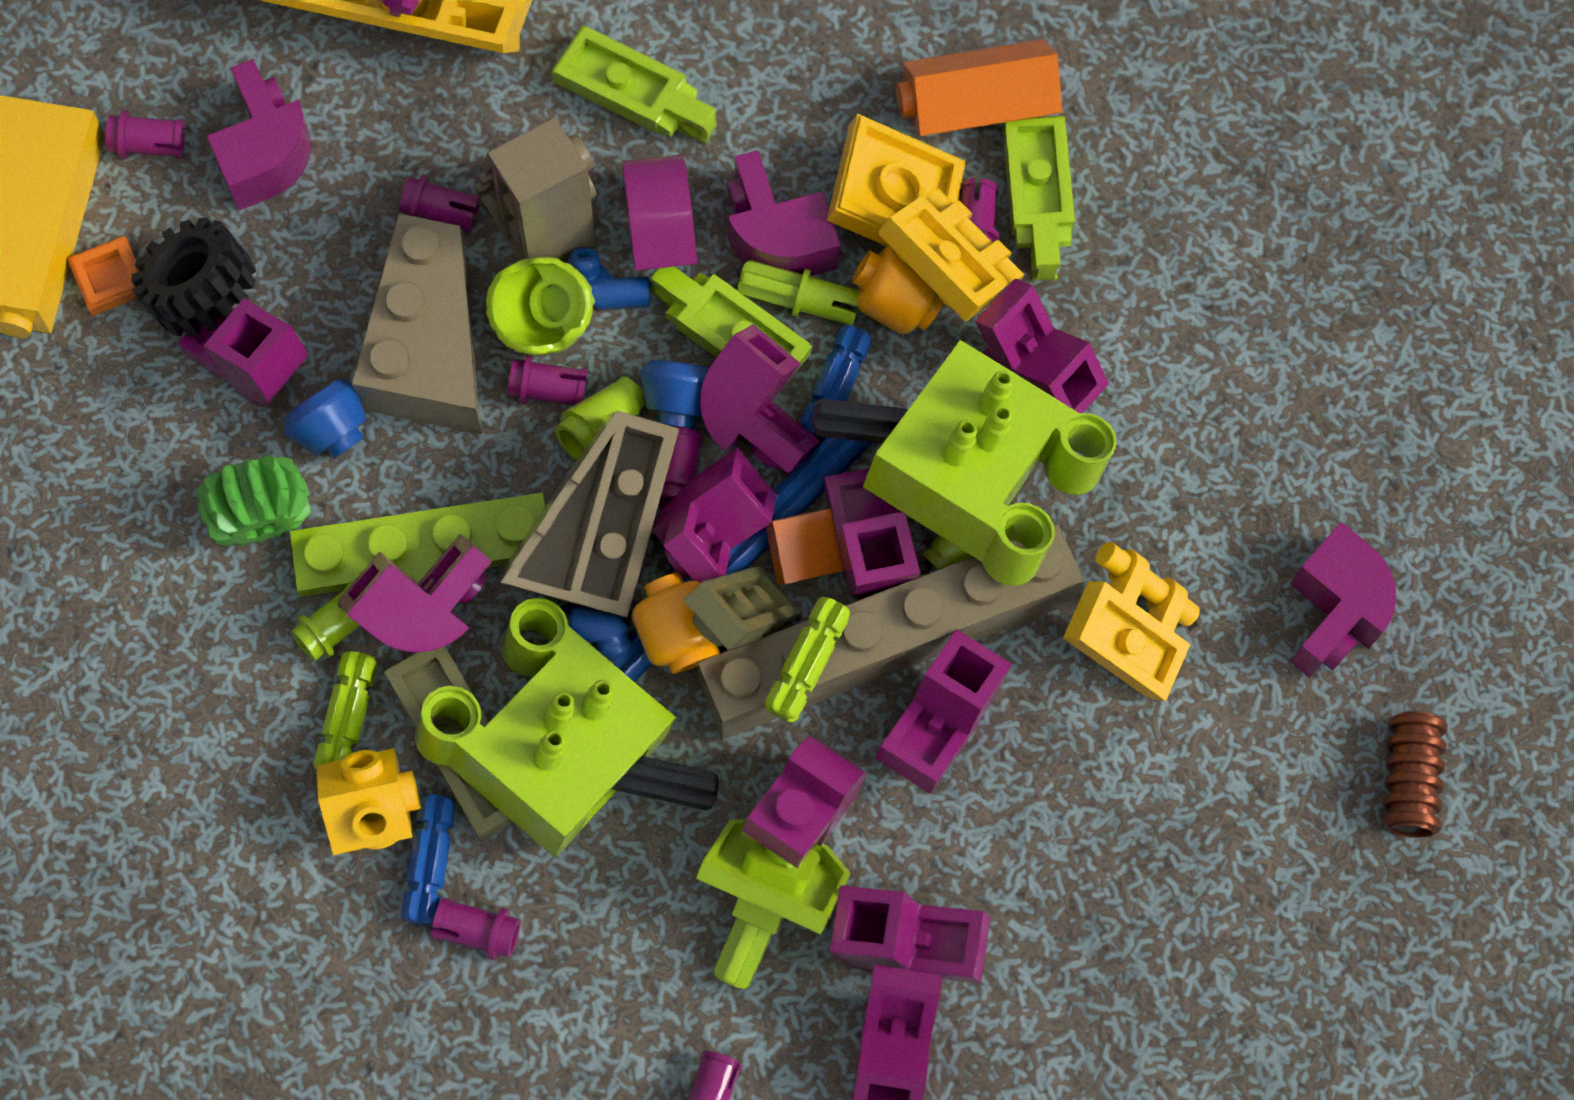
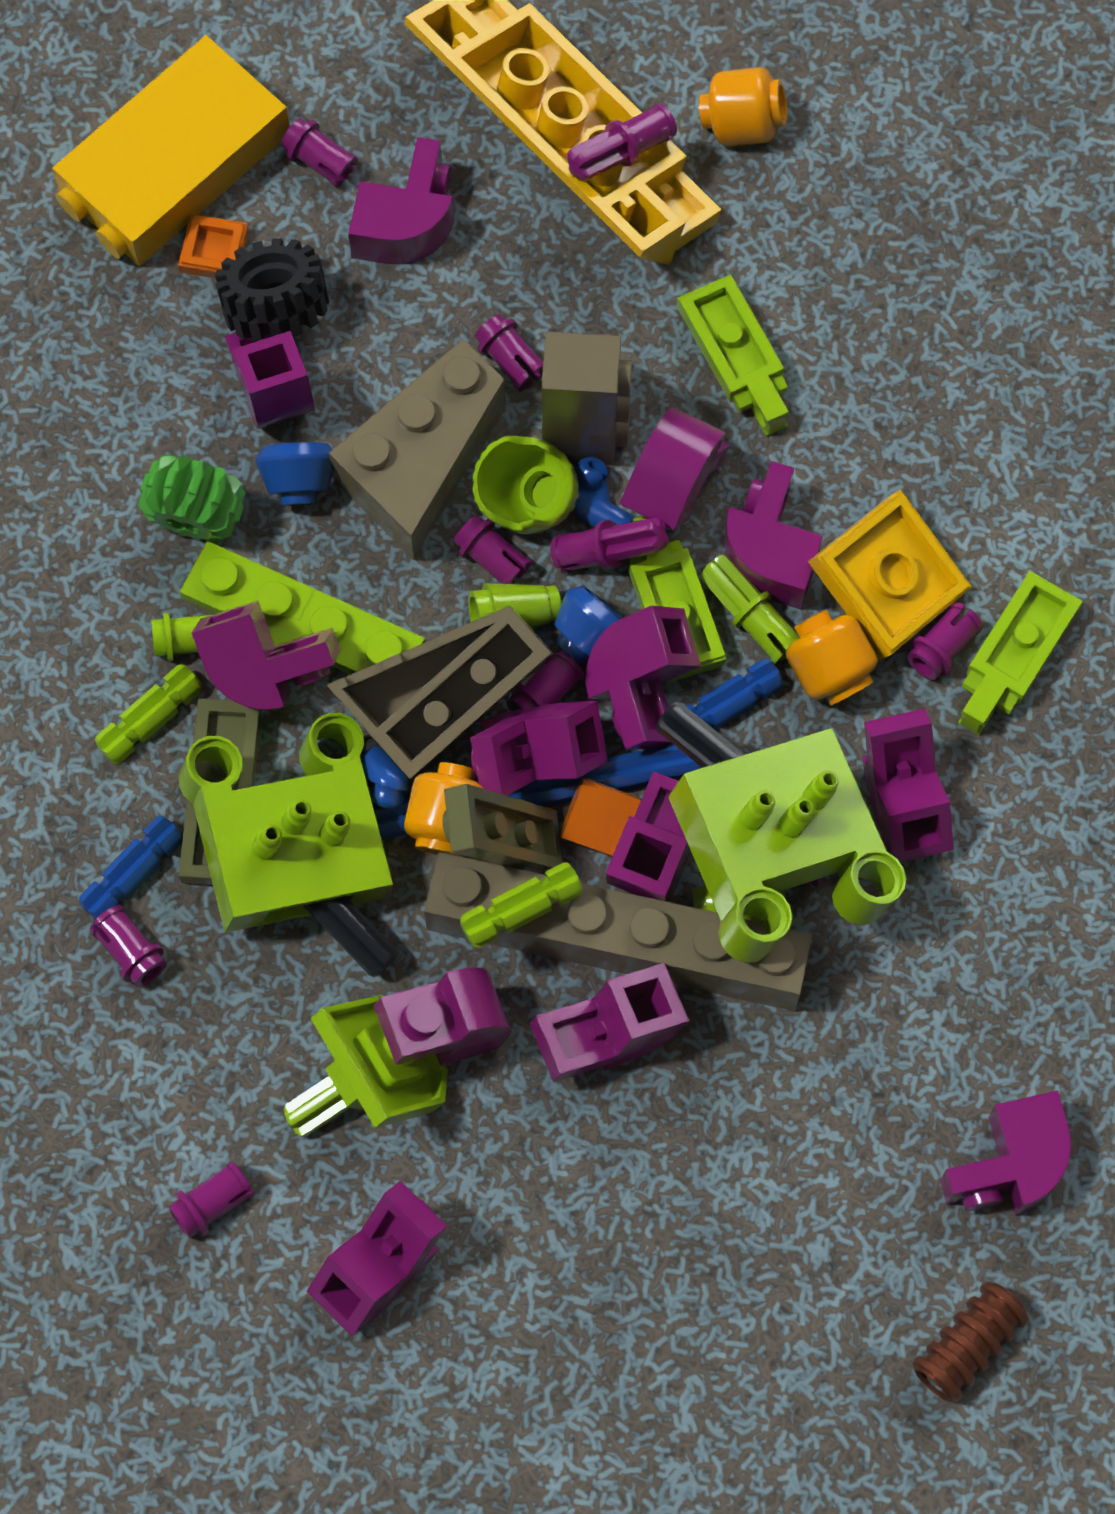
camera: 40 degrees right, 0 degrees up
yellow brick [316,748,421,855] -> none
magenta brick [829,885,991,983] -> none
yellow plate [877,187,1025,322] -> none
orange brick [896,39,1062,136] -> none
yellow plate [1063,542,1200,701] -> none
none -> magenta axle [550,517,669,573]

